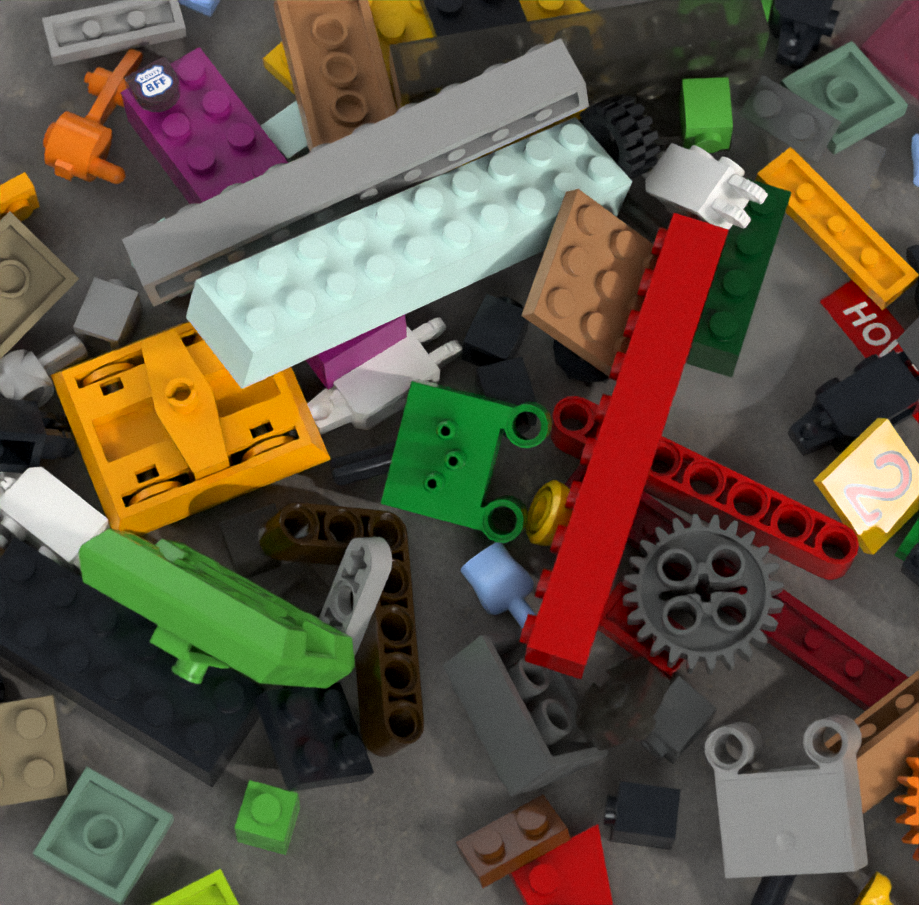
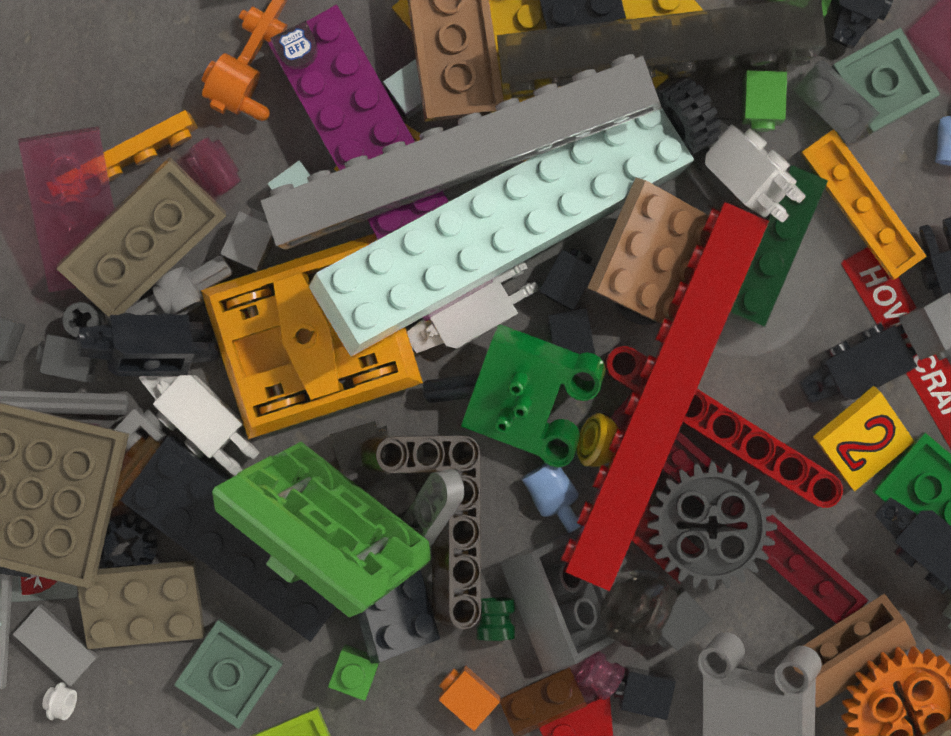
camera: 10 degrees right, 20 degrees up
none -> clear pink brick [187,137,242,198]
none -> orange brick [438,665,500,731]
none -> dark green wheel [476,597,515,641]
none -> clear pink wheel [576,651,625,700]

